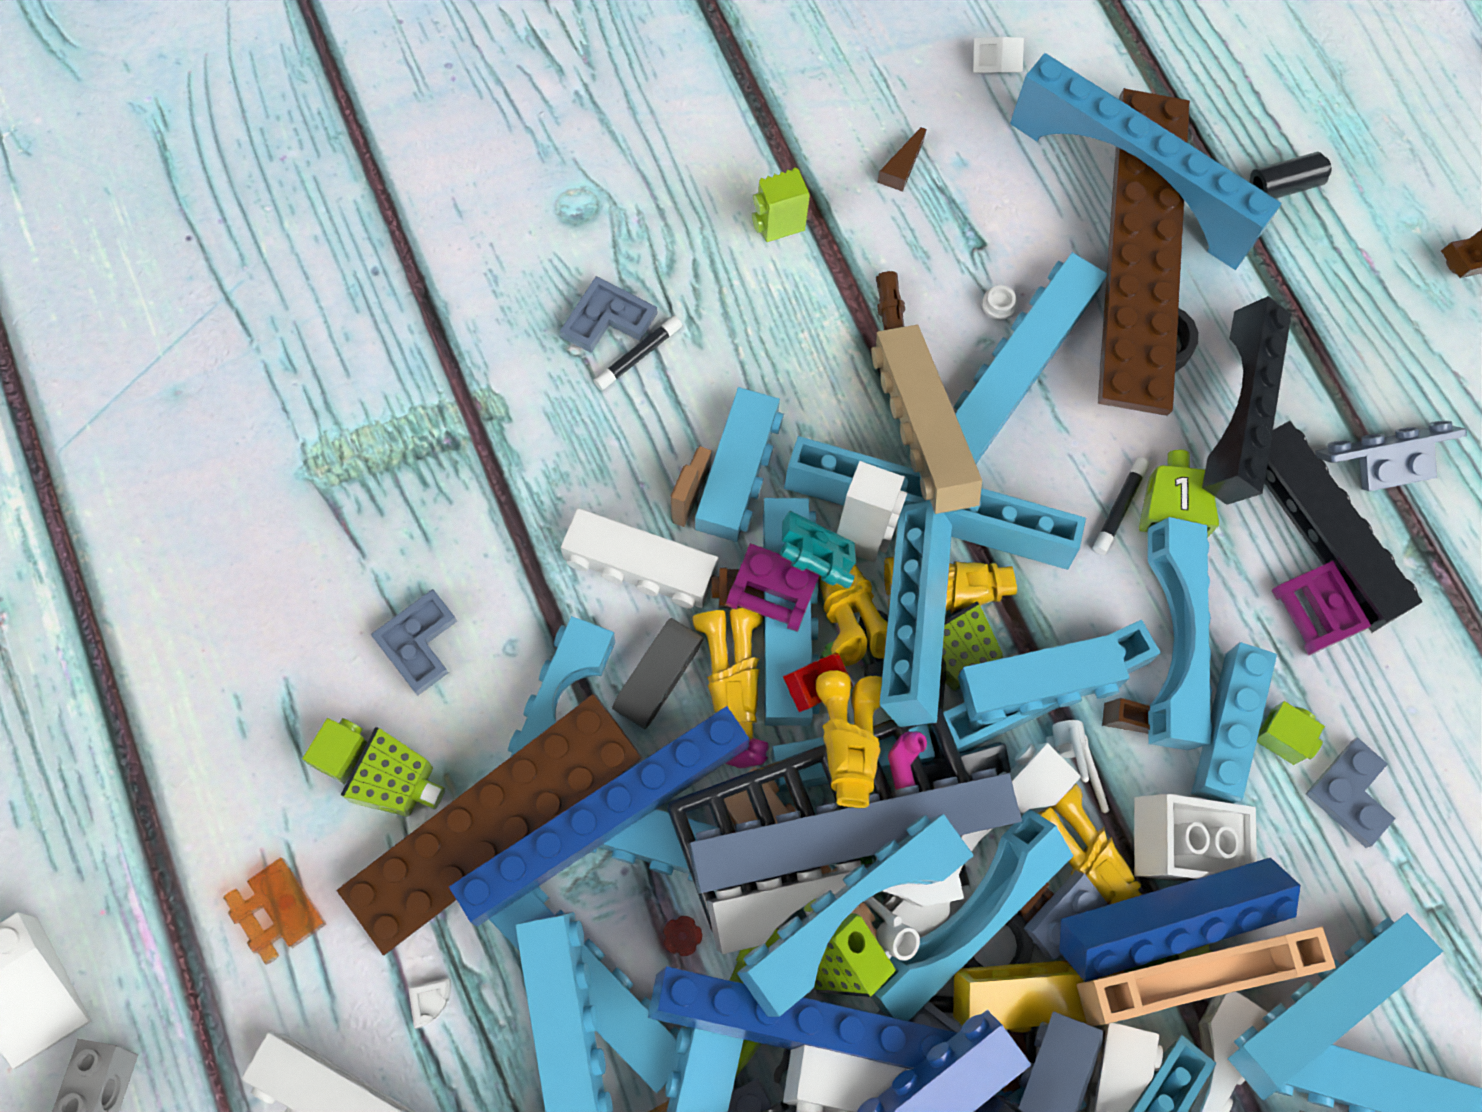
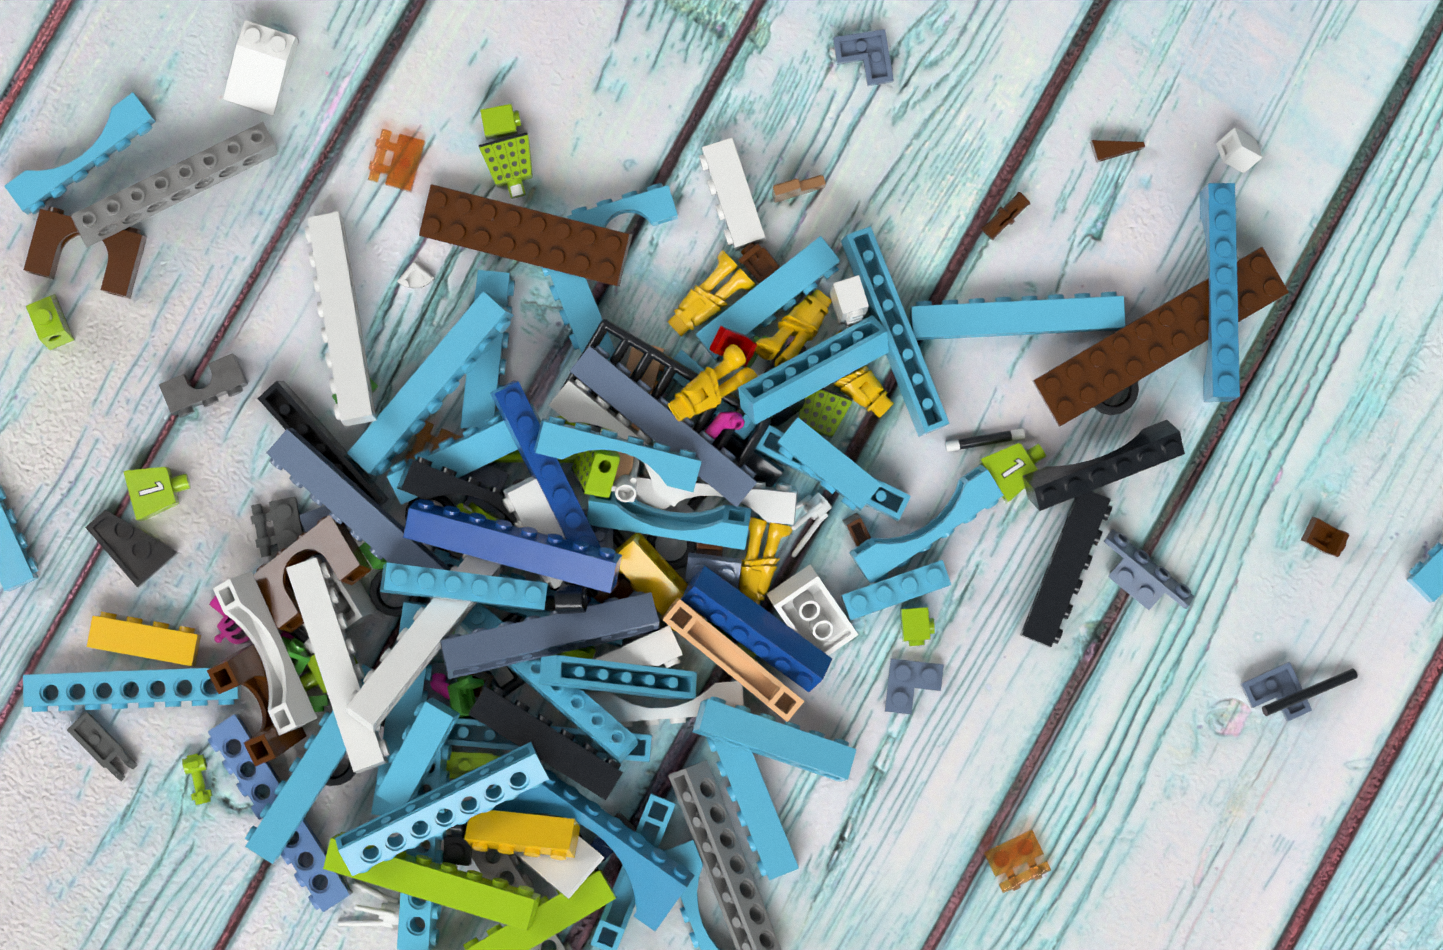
camera: 55 degrees right, 15 degrees up
sand blue plate [371,589,457,696] -> none
blue brick [449,706,749,927] -> none
black bar [593,315,683,391] -> none
dark grey beam [612,618,704,729] -> none
clear red plate [663,916,702,957] -> none
medium azure brick [695,387,784,542] -> none
dark pink arm [725,738,769,768] -> none
magenta plate [726,543,820,632] -> none
lime brick [752,167,810,242] -> none
teal plate [780,511,856,589] -> none
tan brick [871,324,982,514] -> none
white plate [982,285,1018,320] -> none
black brick [1249,152,1332,199] -> none
magenta plate [1271,561,1371,656] -> none

